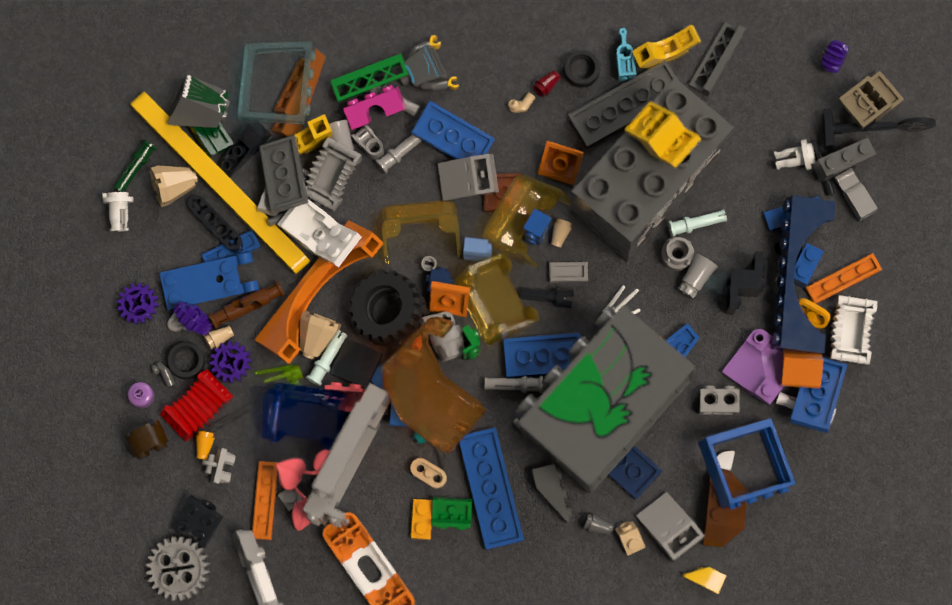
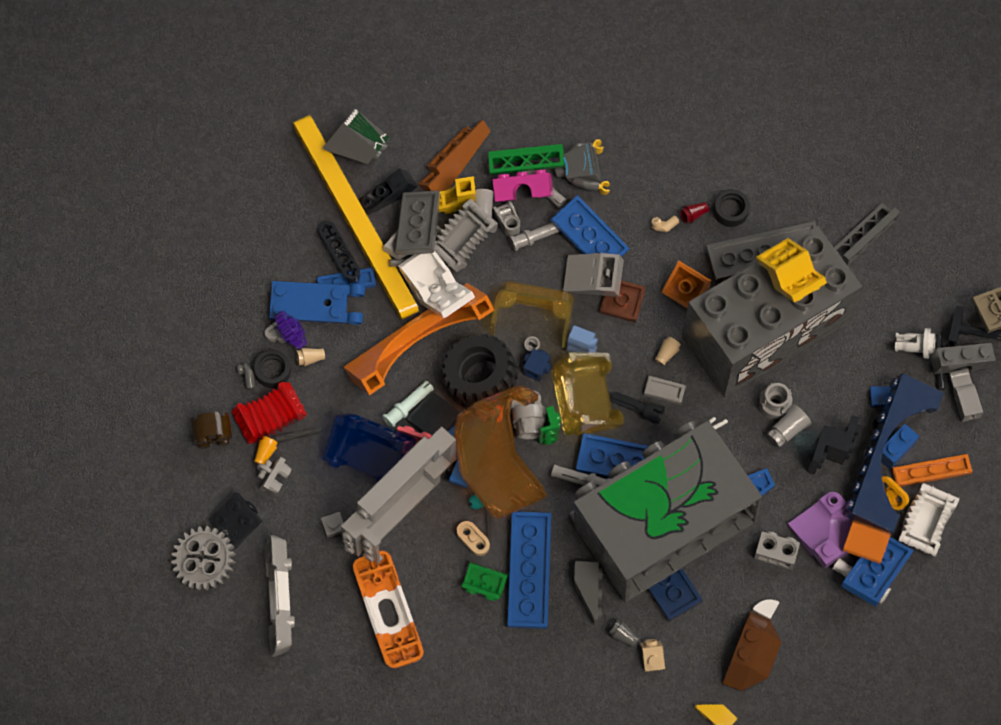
camera: 10 degrees right, 10 degrees down
white piece [103,192,134,232] -> none
dark green pin [113,139,157,192] -> none
dark purple gear [117,283,159,325] -> none
medium lavender head [128,382,154,409] -> none
tan cone [150,166,198,207] -> none
dark green plate [190,123,233,158] -> none
reddish brown piece [209,281,285,328] -> none
dark purple gear [210,341,252,384] -> none
clear light blue windscreen [238,41,316,125] -> none
orange tile [252,461,278,540] -> none
clear neon green plant [255,364,303,398] -> none
coral plant [276,449,332,531] -> none
tan cone [300,311,341,359] -> none
light orange plate [411,499,433,540] -> none
orange tile [429,281,470,317] -> none
clear yellow windscreen [483,175,571,268] -> none
blue brick [523,209,551,246] -> none
medium azure piece [616,28,636,81] -> none
yellow arch [632,25,701,68] -> none
light grey slope [636,492,704,562] -> none
light aqua pin [668,210,727,237] -> none
blue window [697,418,796,510] -> none
dark purple gear [821,40,849,73] -> none

